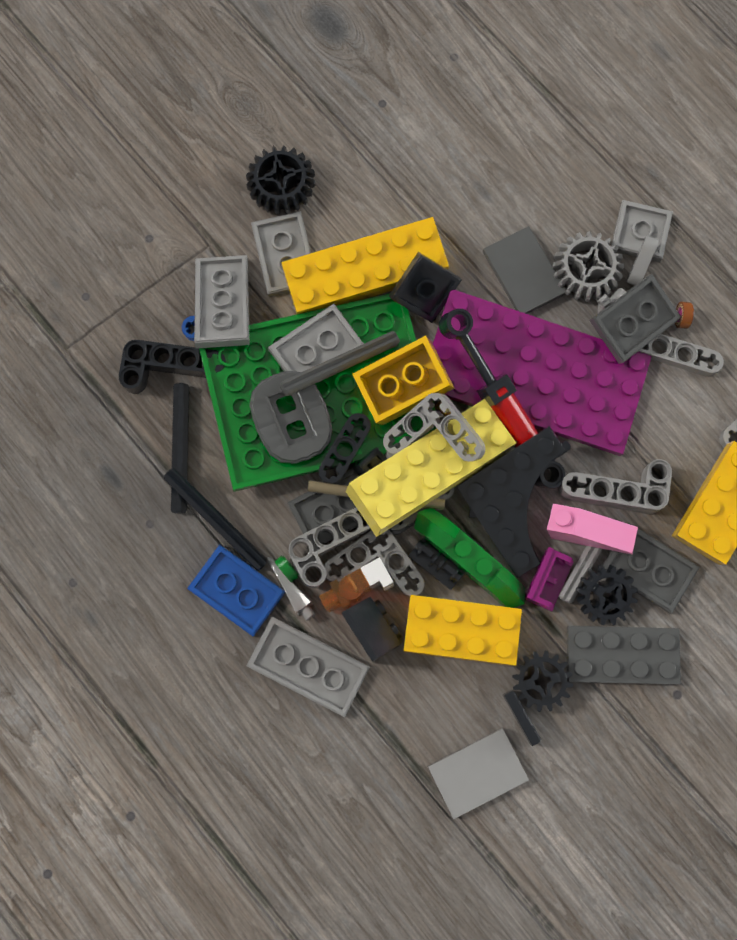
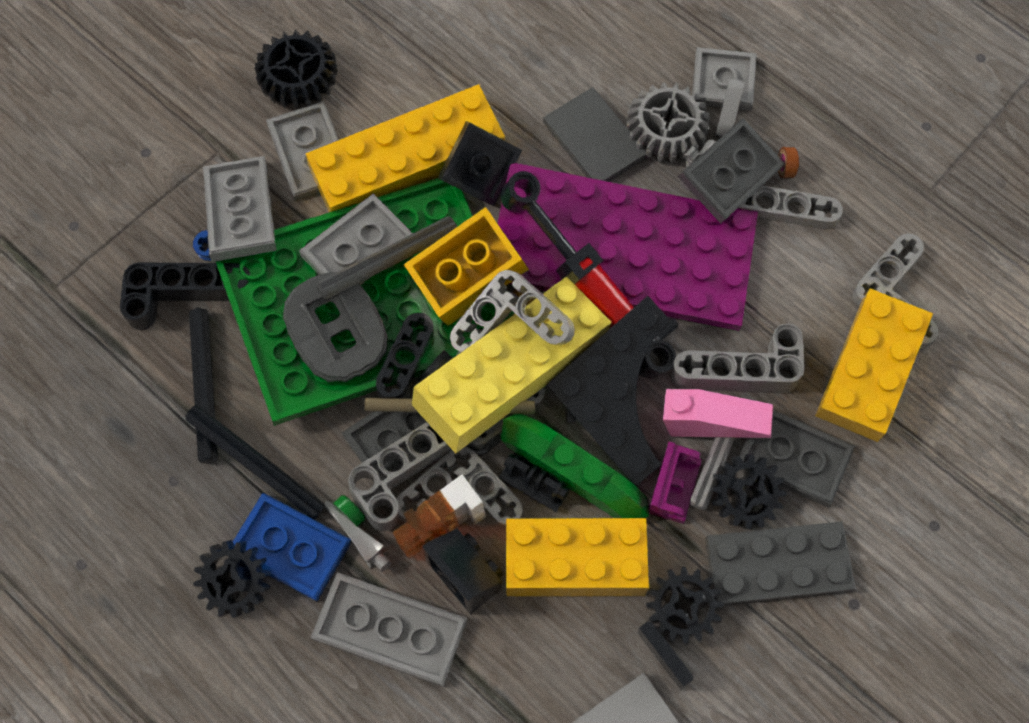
camera: 10 degrees left, 10 degrees down
none -> black gear [193,540,271,618]

